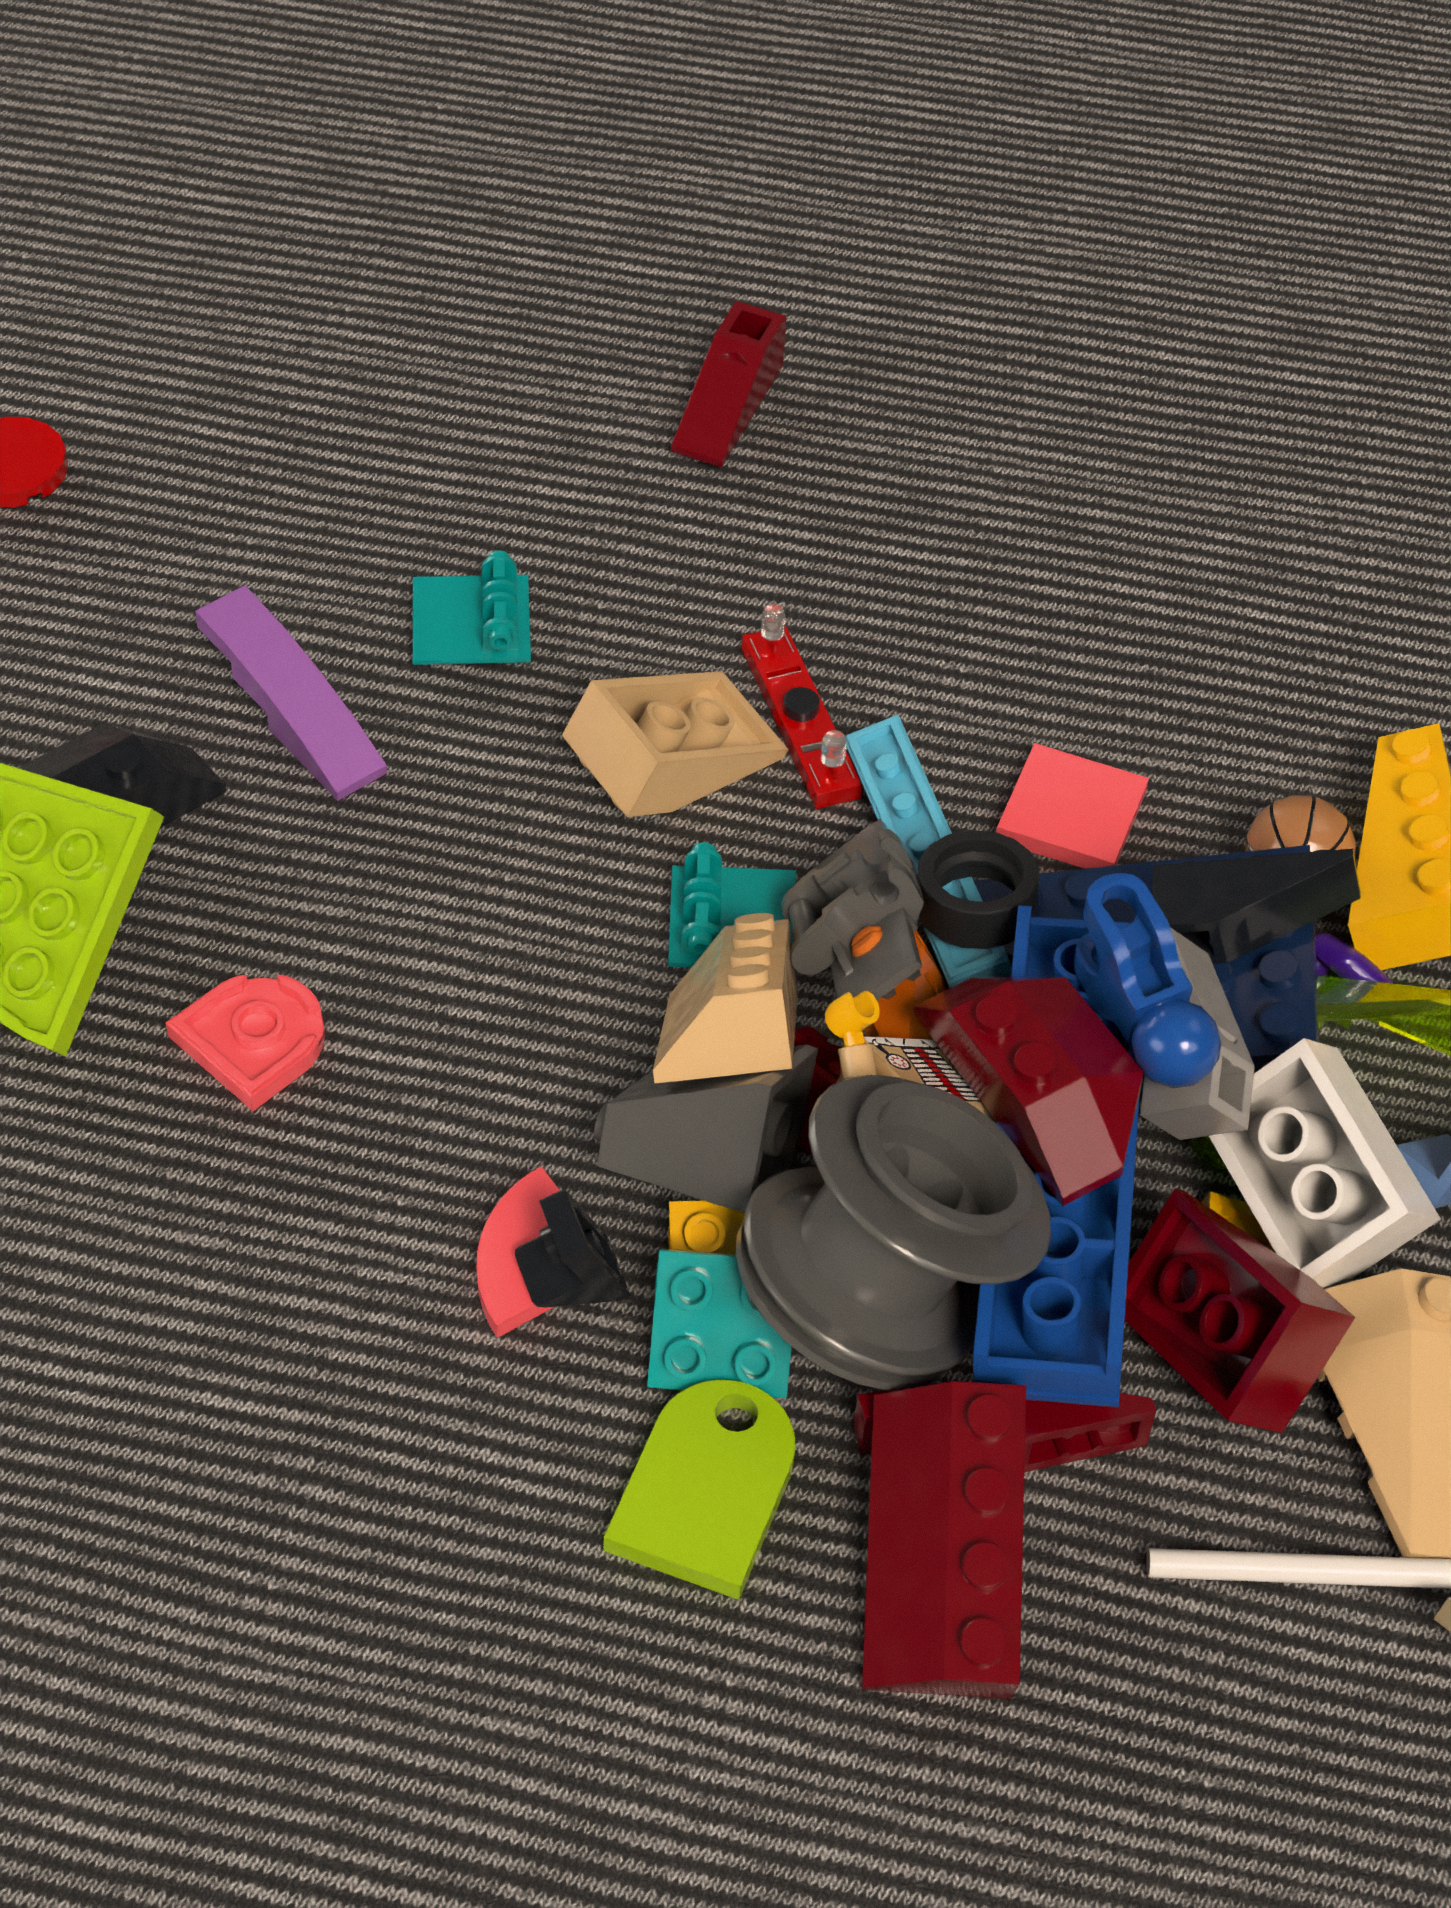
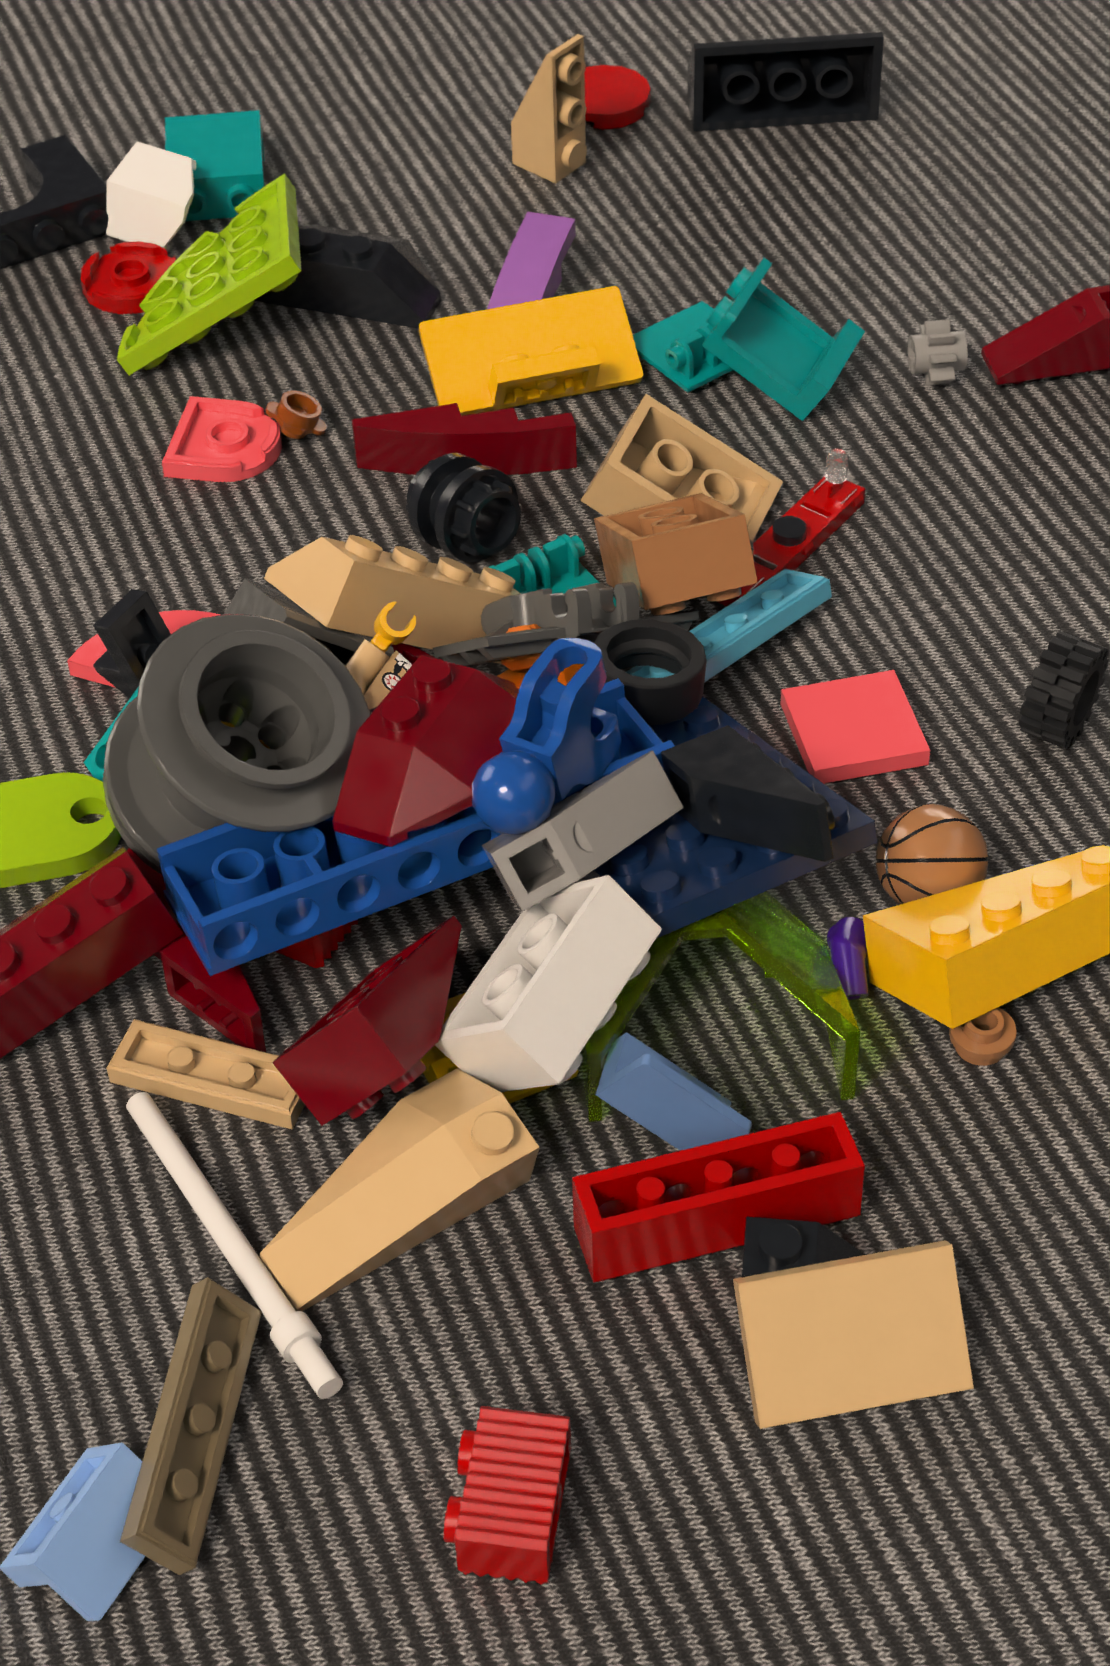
camera: 60 degrees right, 5 degrees down
none -> tan tile [107,1019,305,1130]
none -> dark orange plate [265,390,327,439]
none -> dark red slope [351,403,577,475]
none -> black piece [406,453,522,563]
none -> yellow bracket [418,286,643,416]
none -> tan slope [511,34,587,183]
none -> medium nougat brick [594,493,758,615]
none -> black slope [687,32,884,132]
none -> teal panel [702,257,865,421]
none -> light grey gear [908,319,968,386]
none -> black tyre [1019,631,1109,749]

